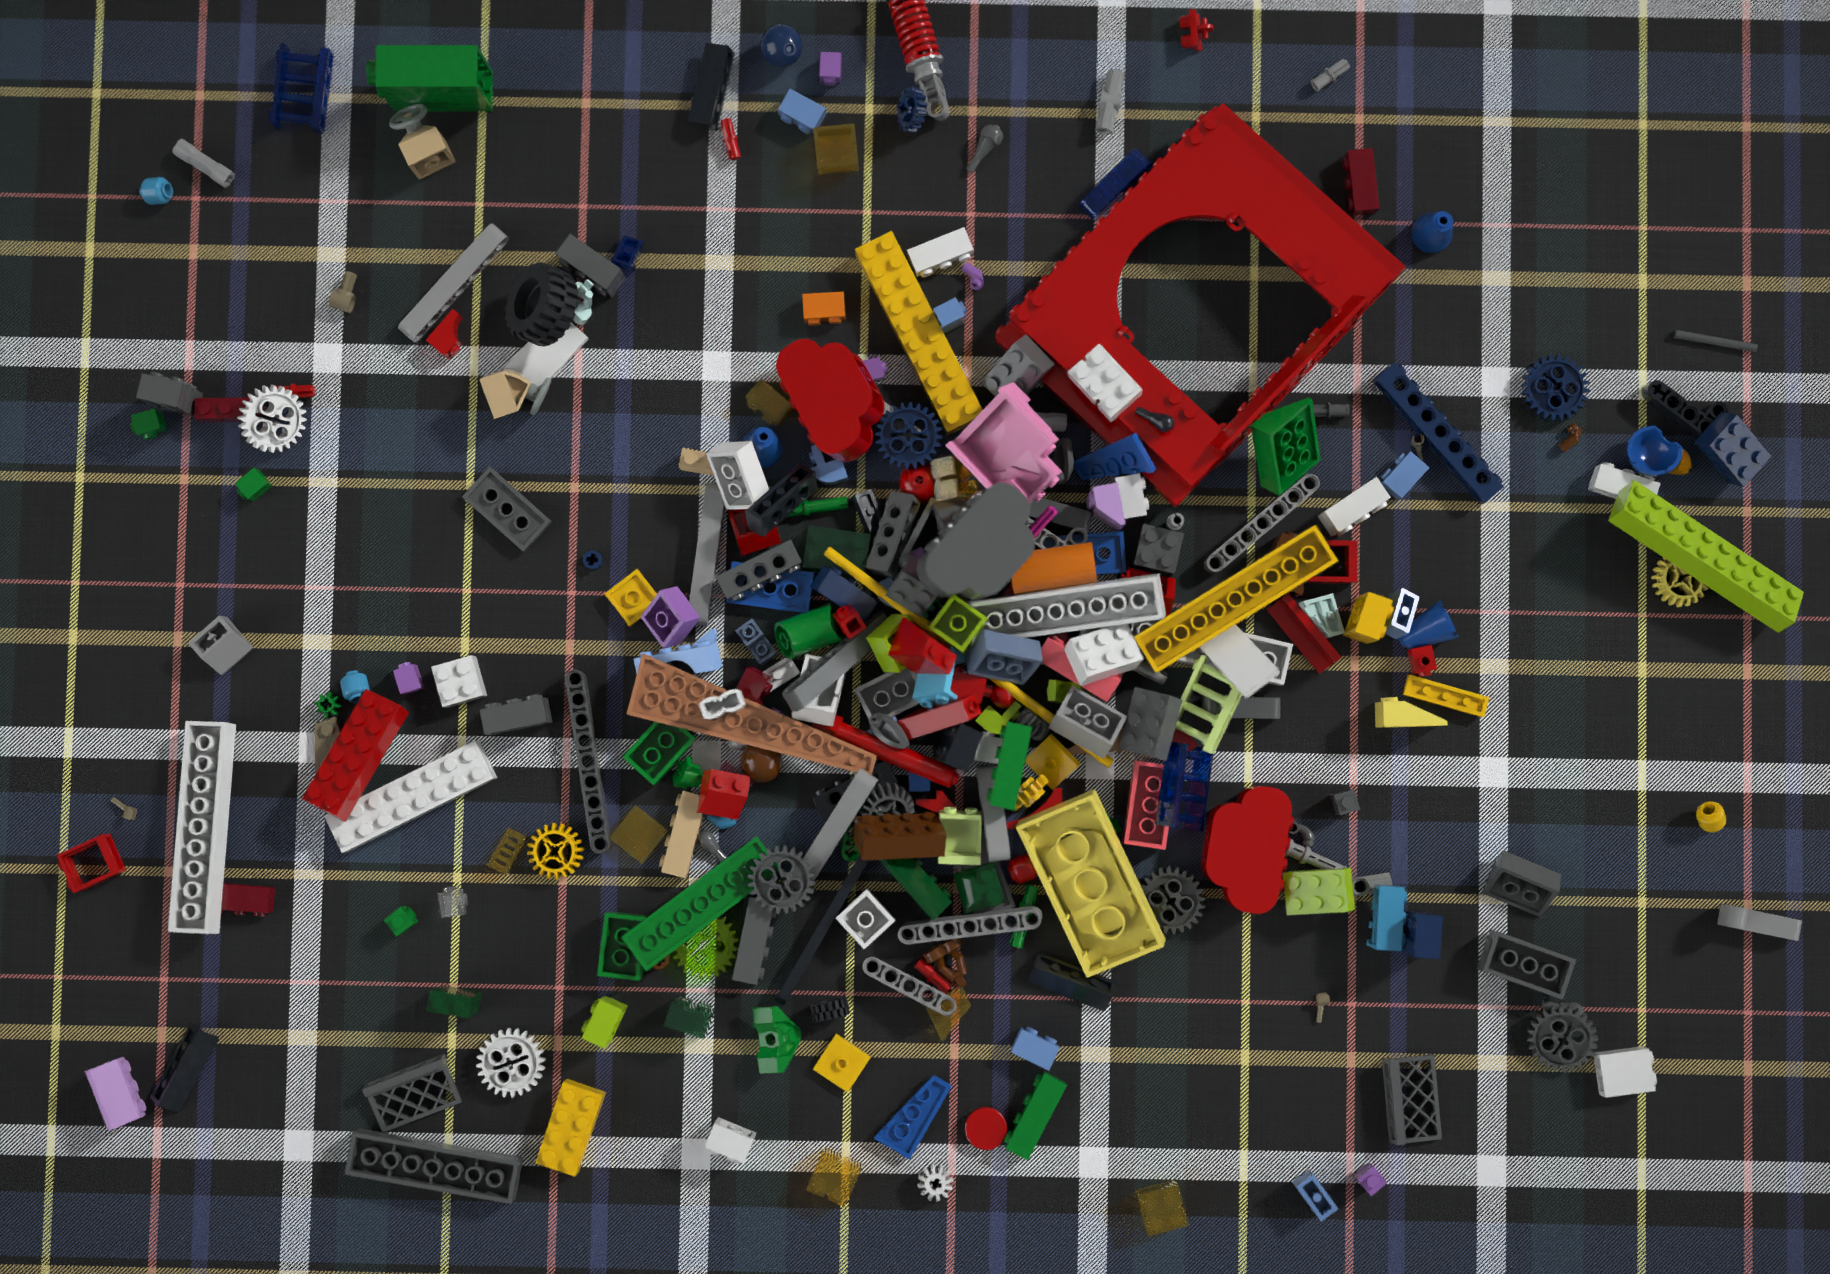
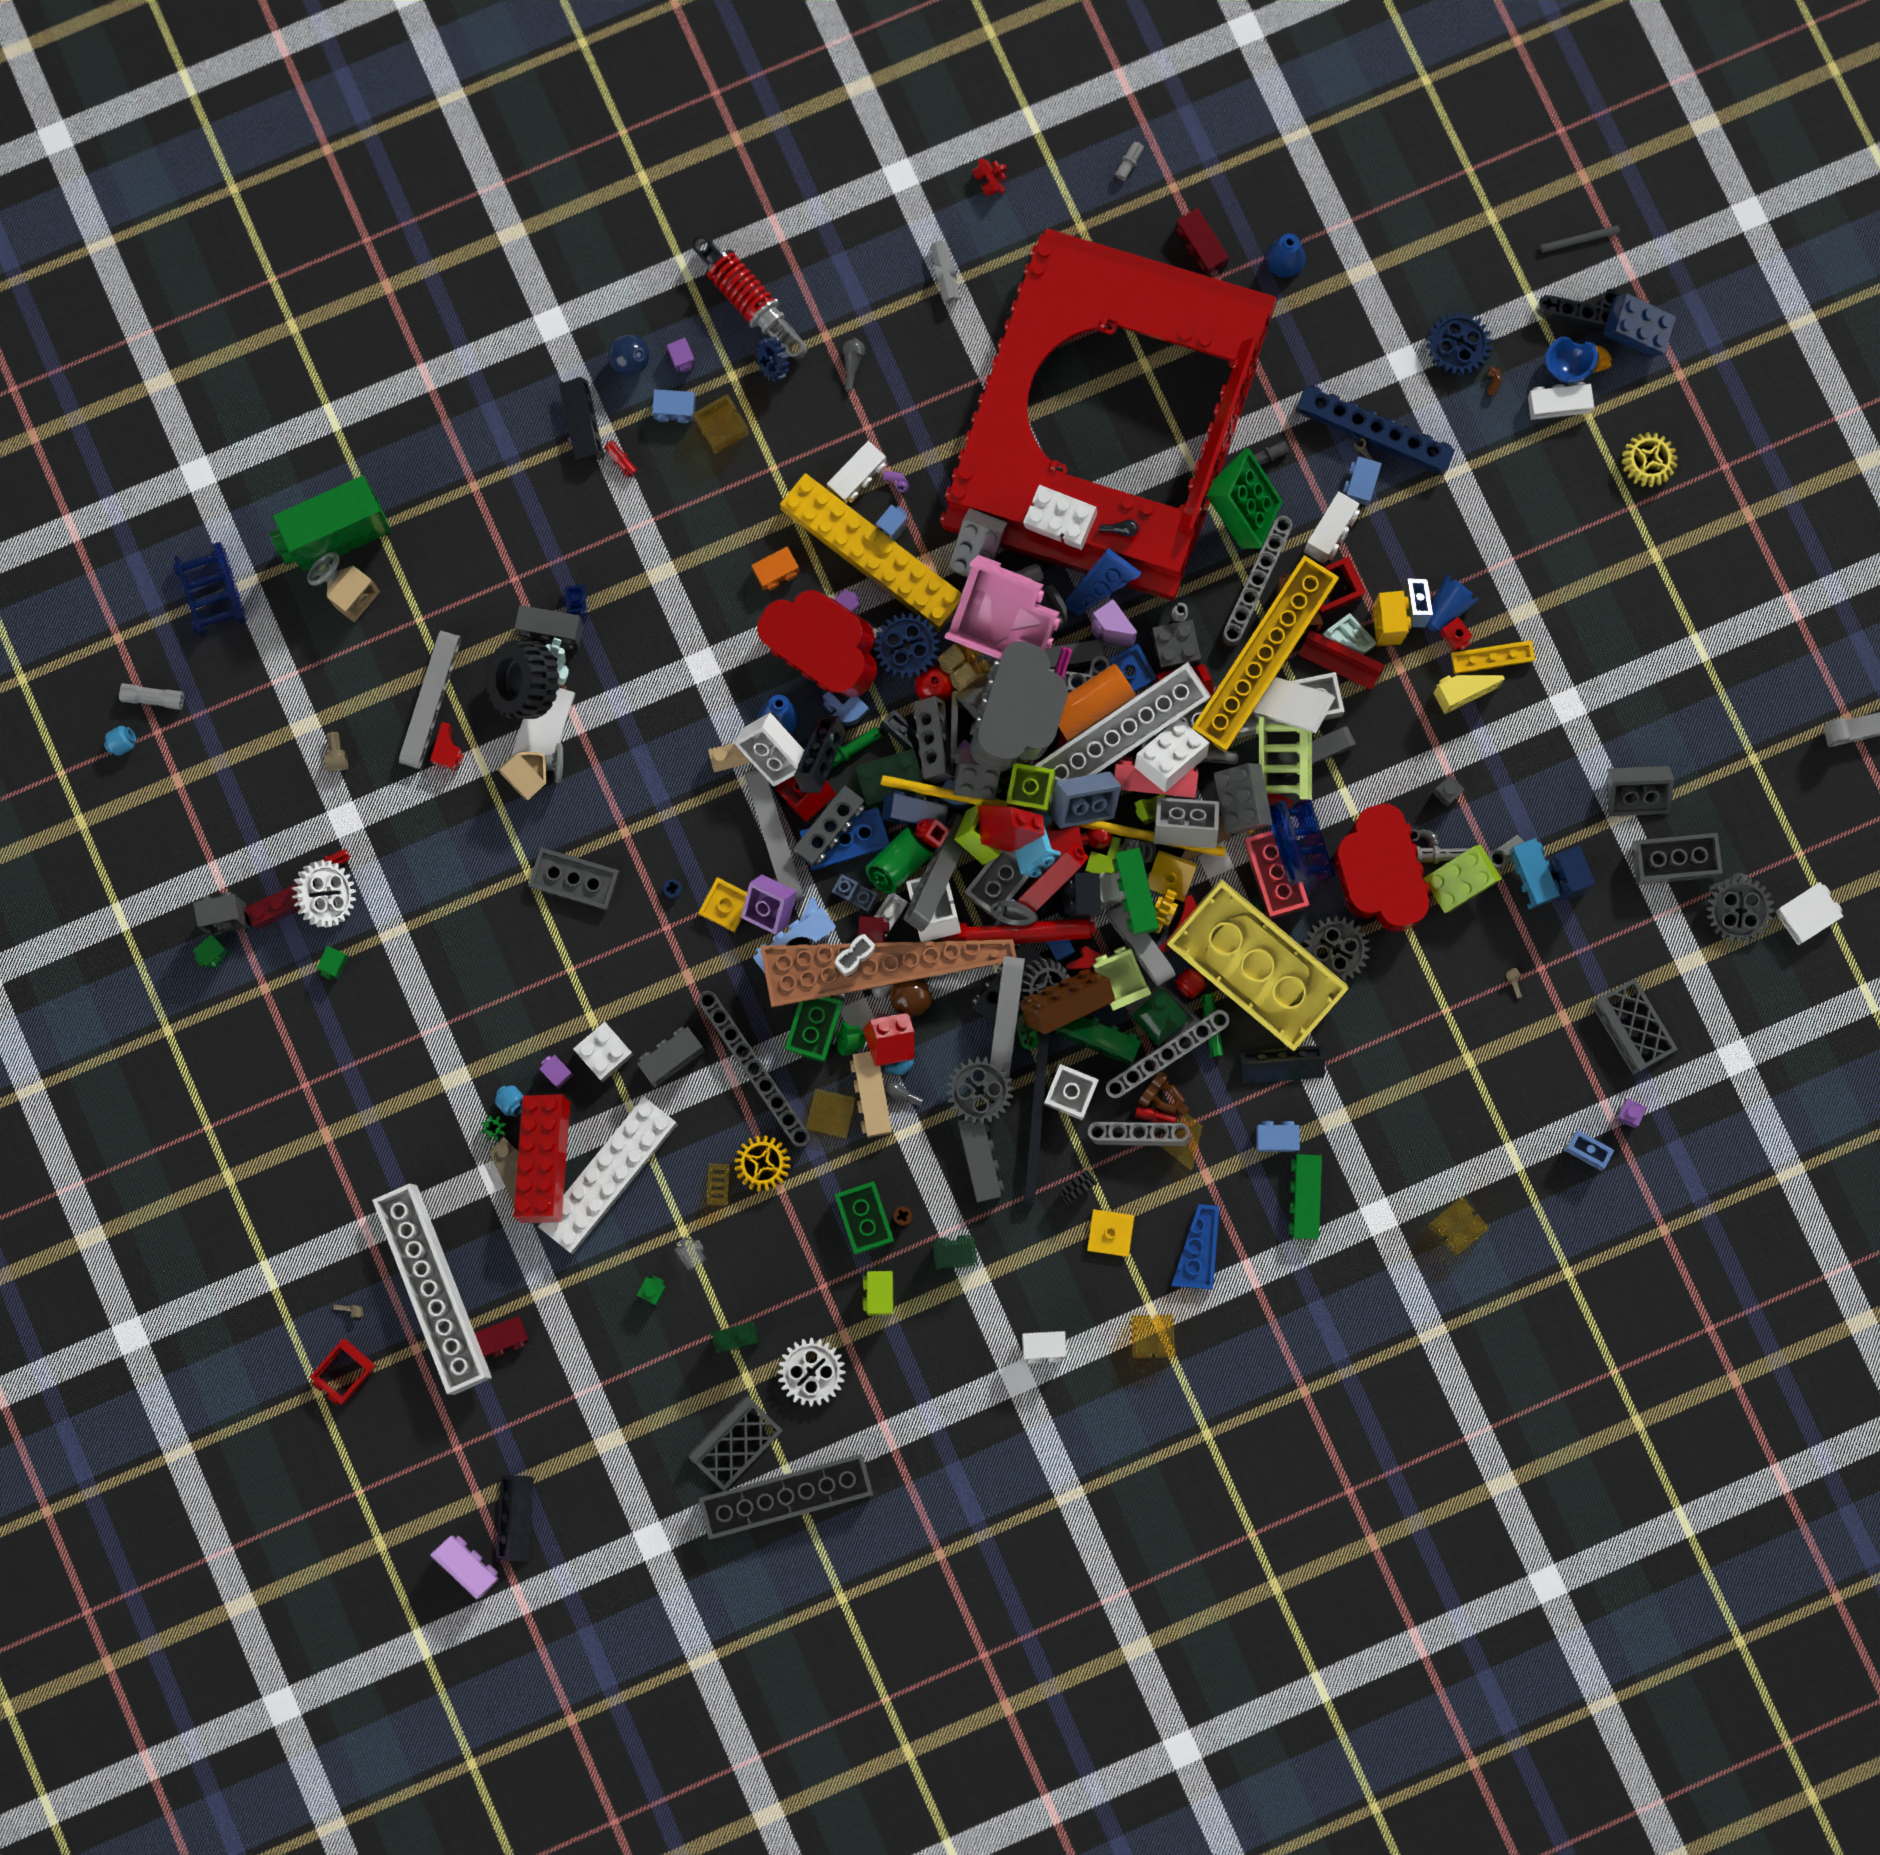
camera: 25 degrees left, 5 degrees down
light grey slope [188,615,254,675] -> none
yellow brick [535,1079,606,1176] -> none
green plate [621,836,779,971] -> none
clear neon green gear [673,917,739,979] -> none
clear yellow piece [745,379,793,427] -> none
green piece [753,1006,802,1074] -> none
white gear [918,1164,953,1201] -> none
red tile [965,1107,1007,1150] -> none
clear blue beam [1079,148,1153,220] -> none
white brick [1111,473,1149,519] -> none
lime brick [1608,480,1804,633] -> none
yellow head [1696,801,1726,832] -> none

